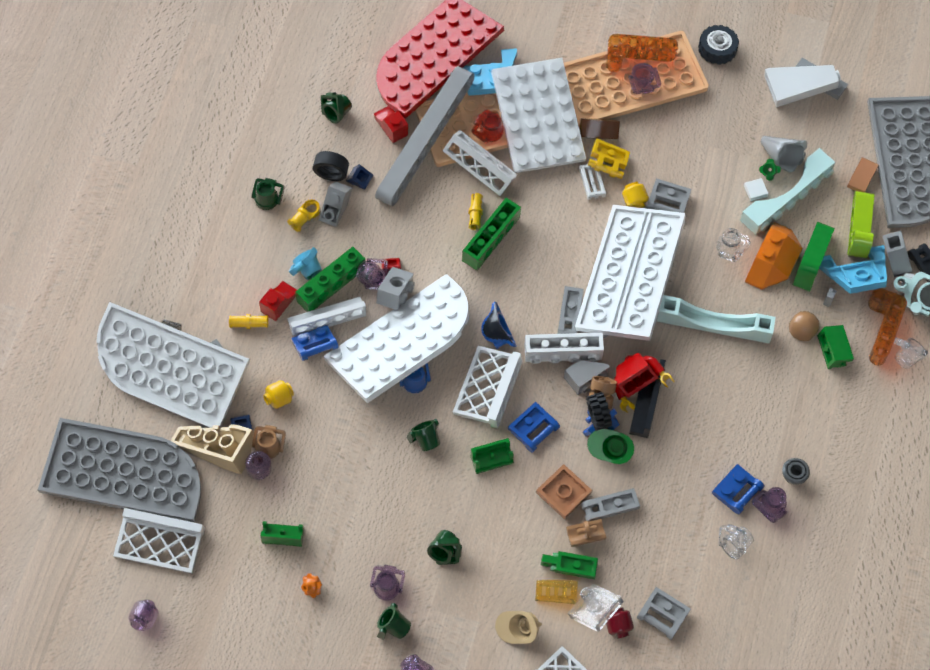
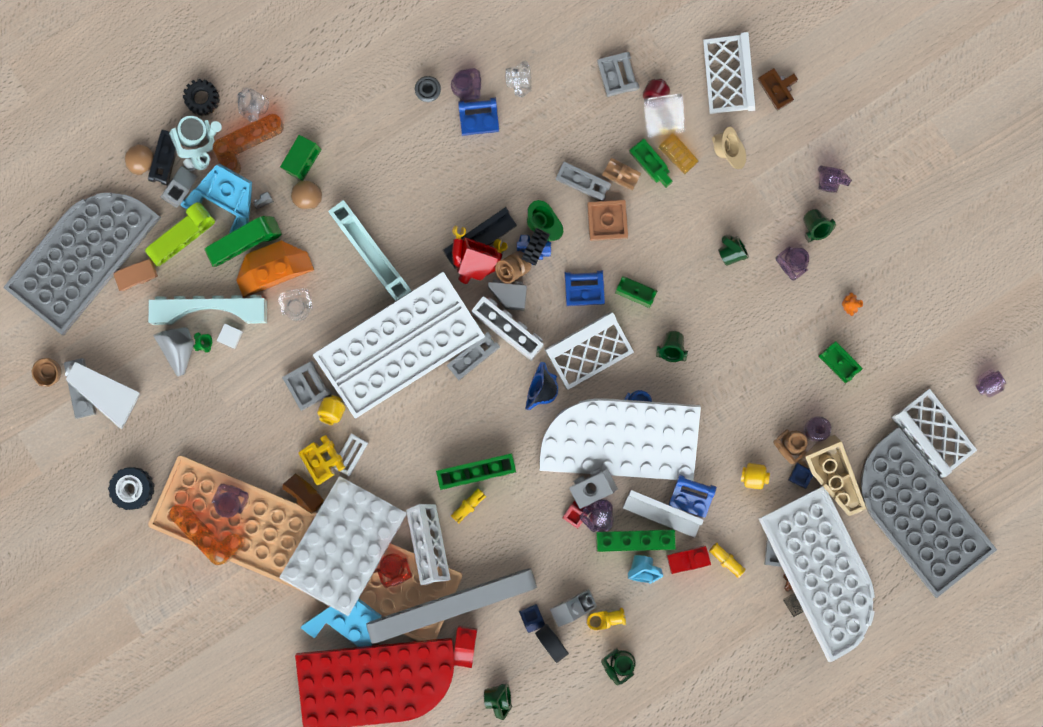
camera: 135 degrees left, 20 degrees up
none -> medium nougat hair [31,358,62,387]

